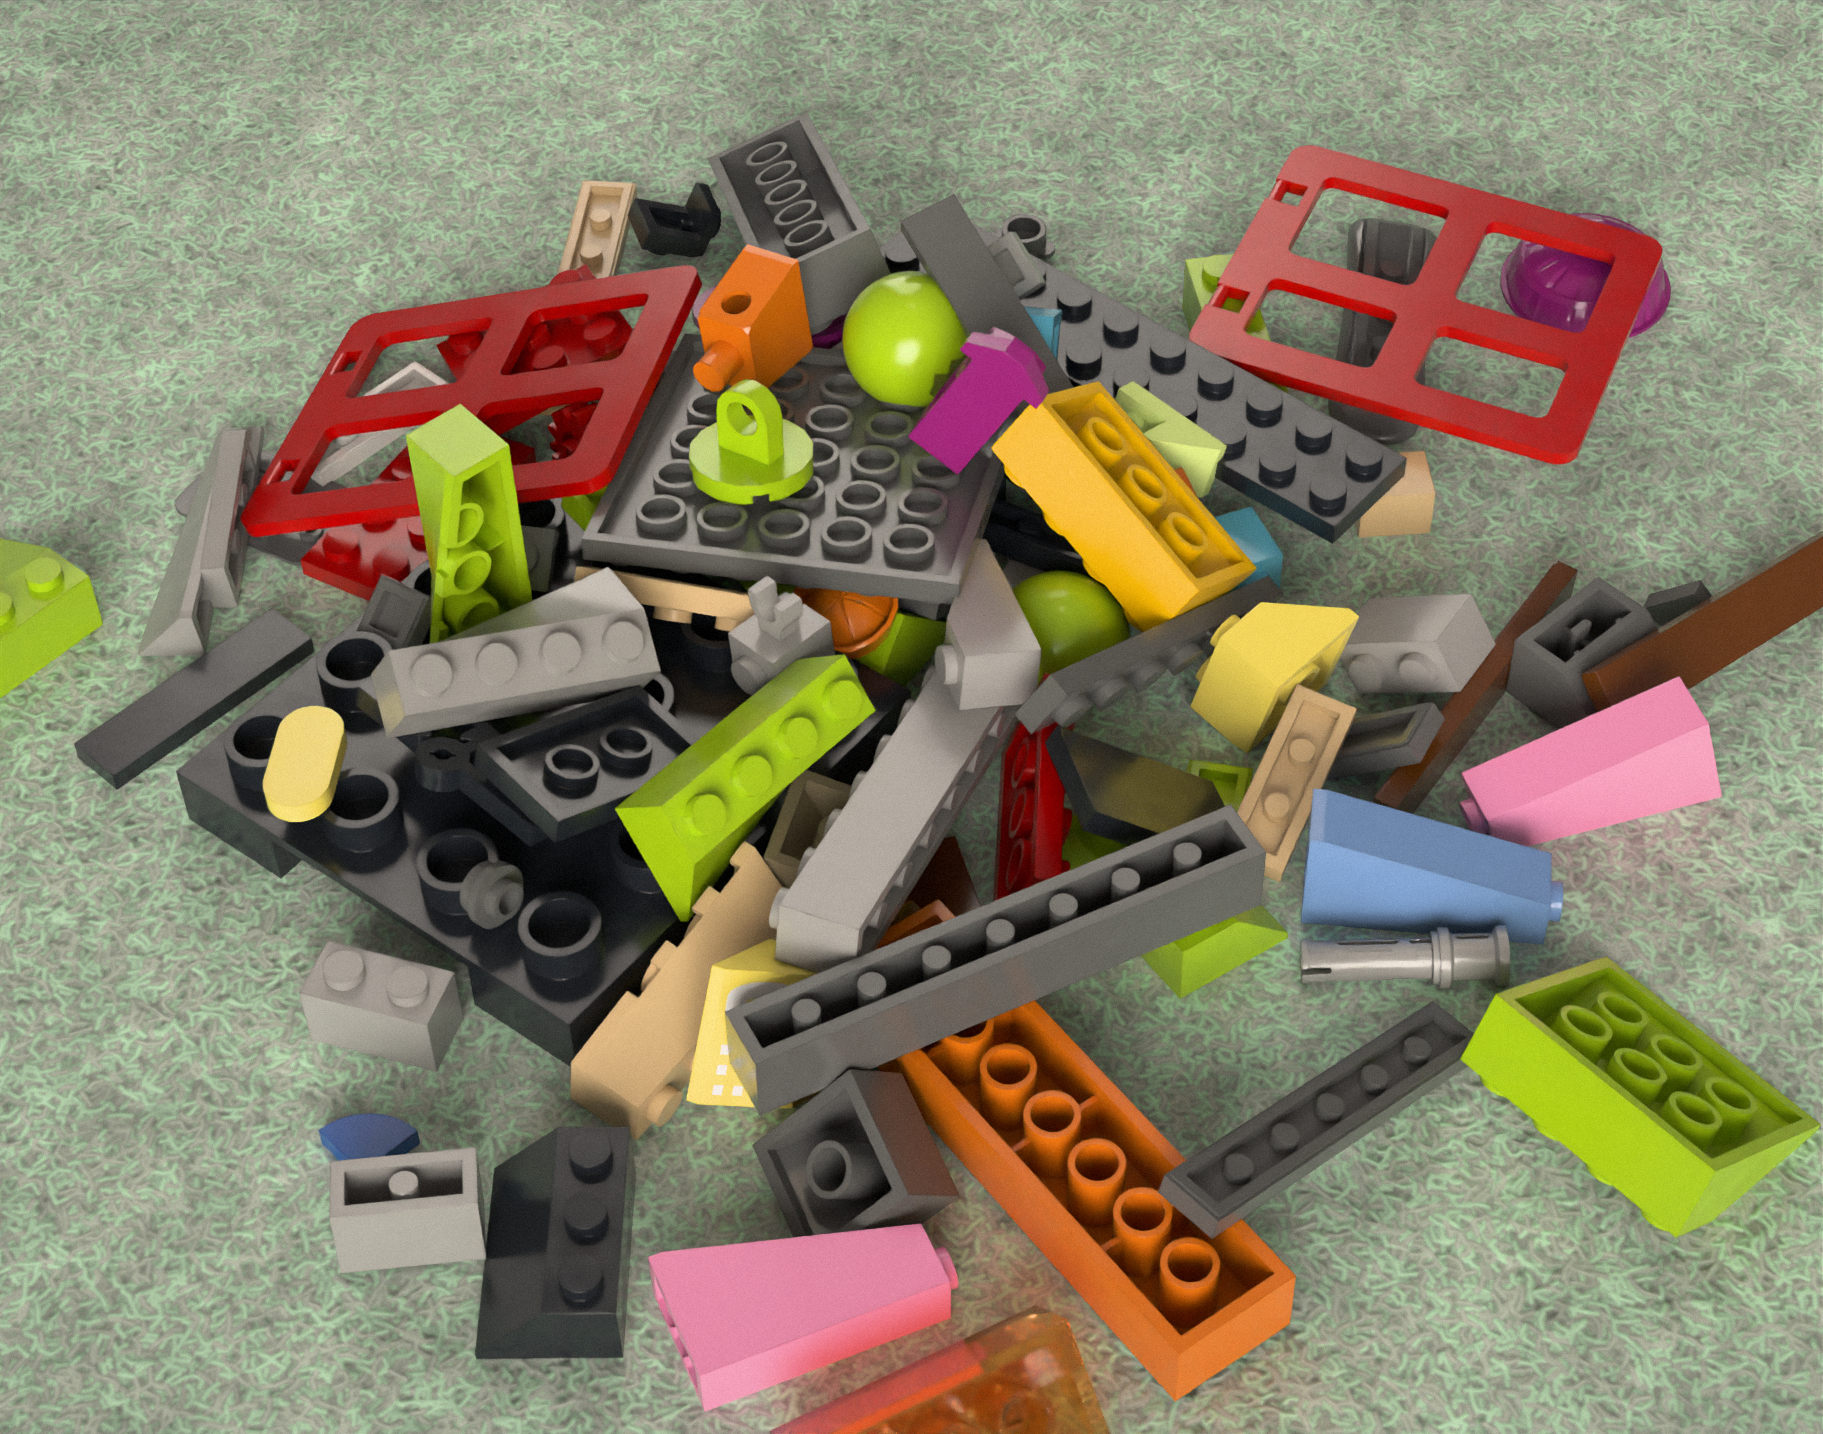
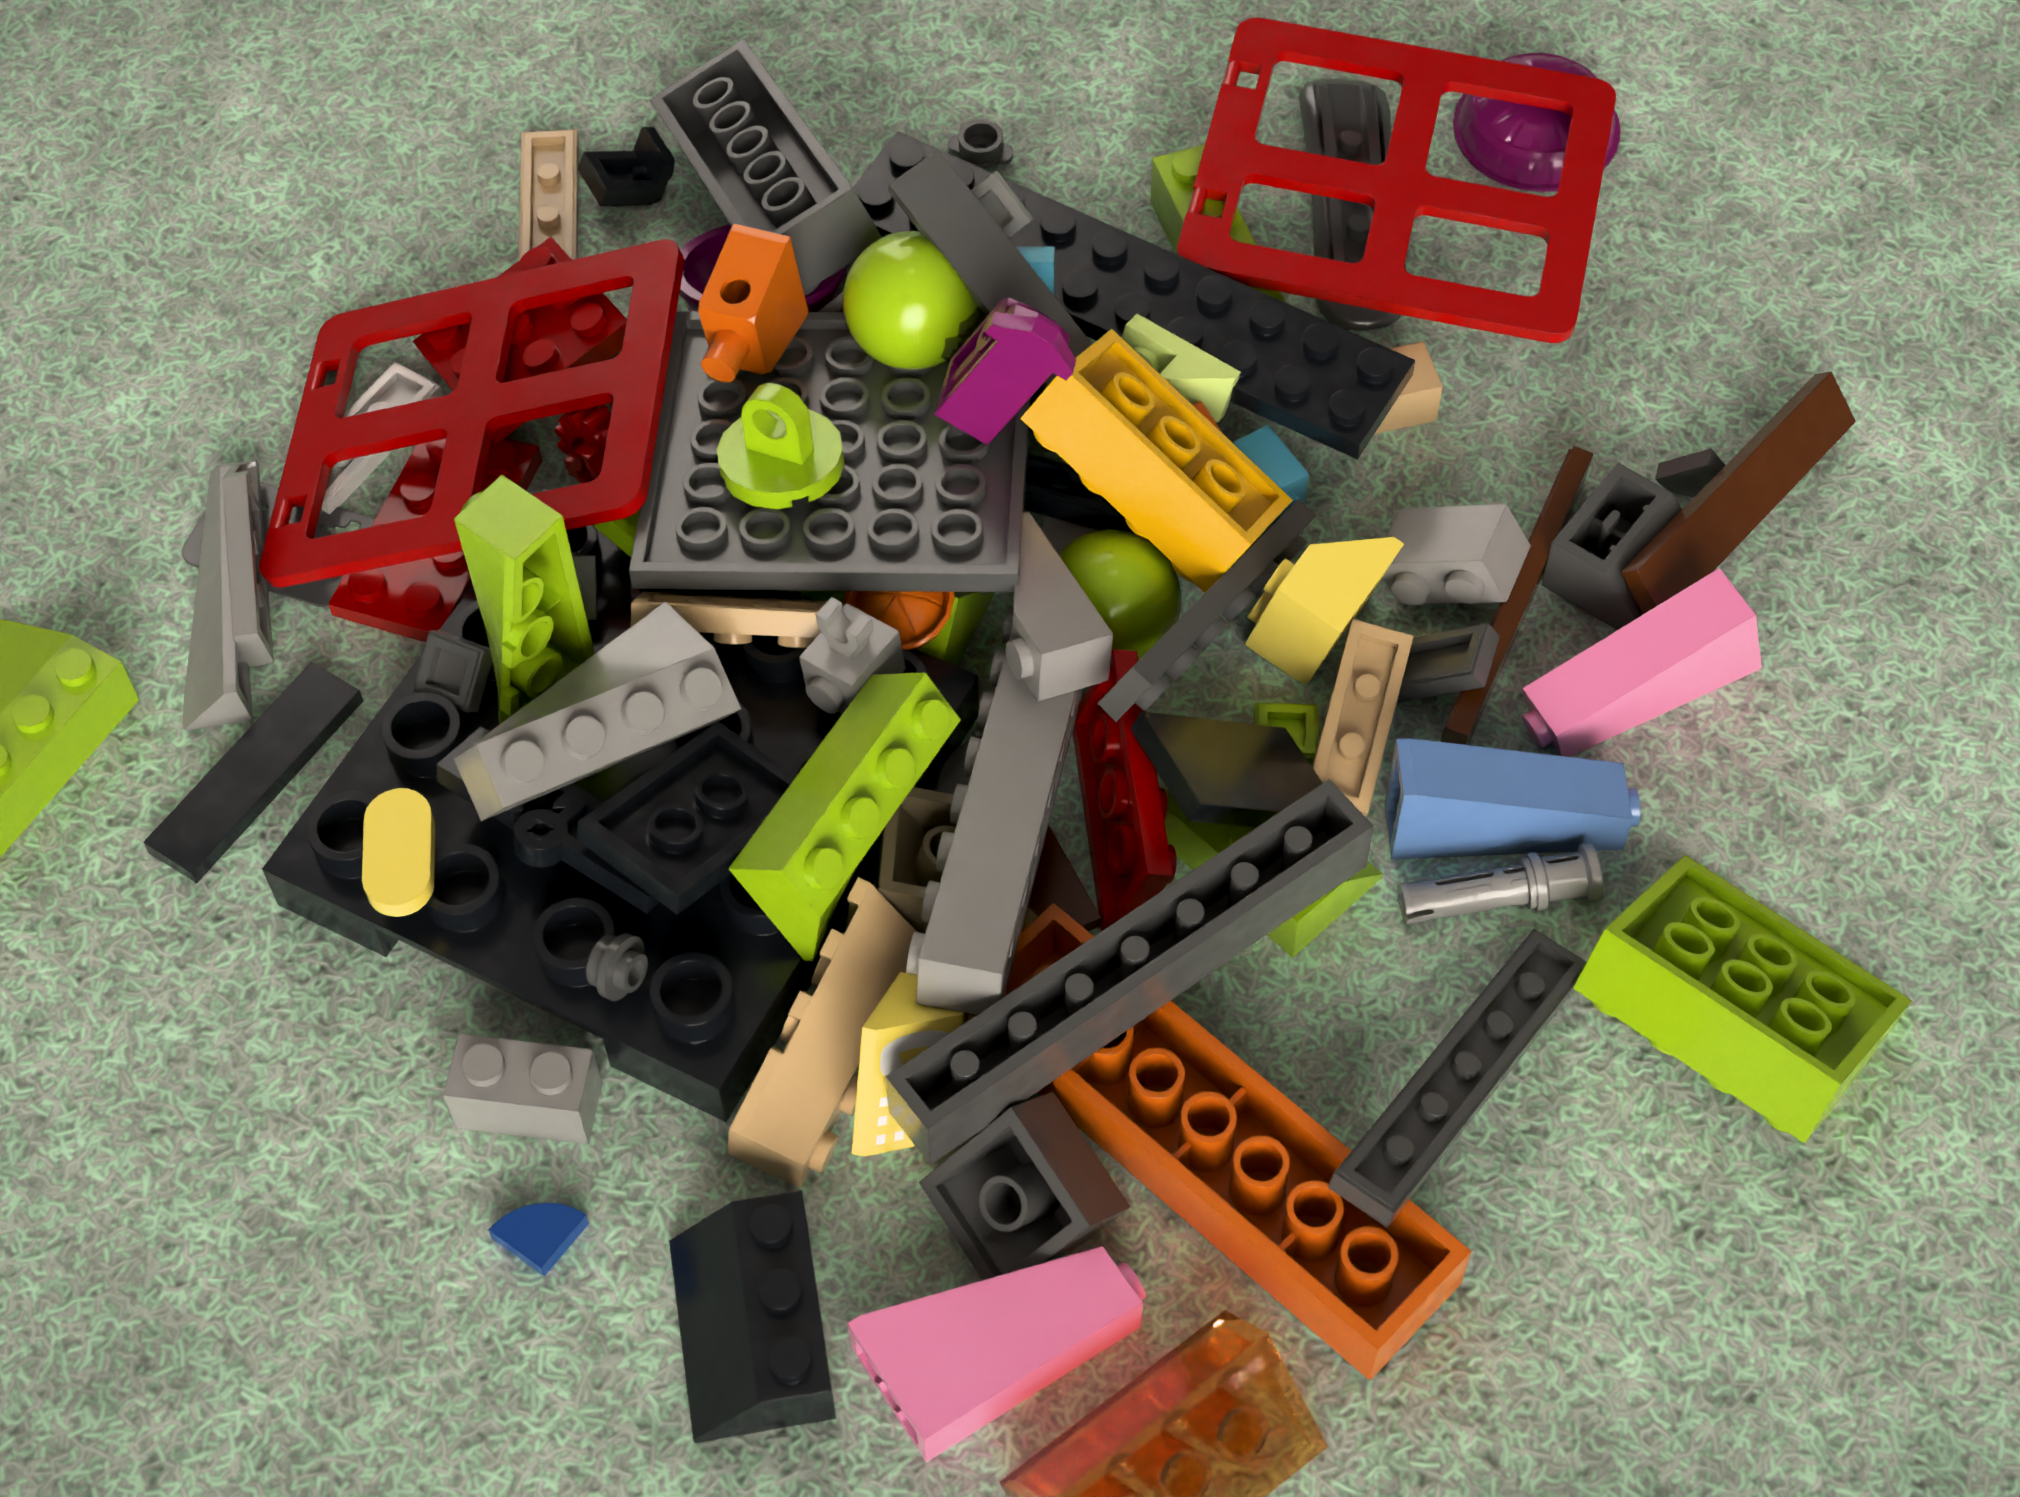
camera: 10 degrees left, 10 degrees up
light grey brick [329,1147,486,1274] -> none

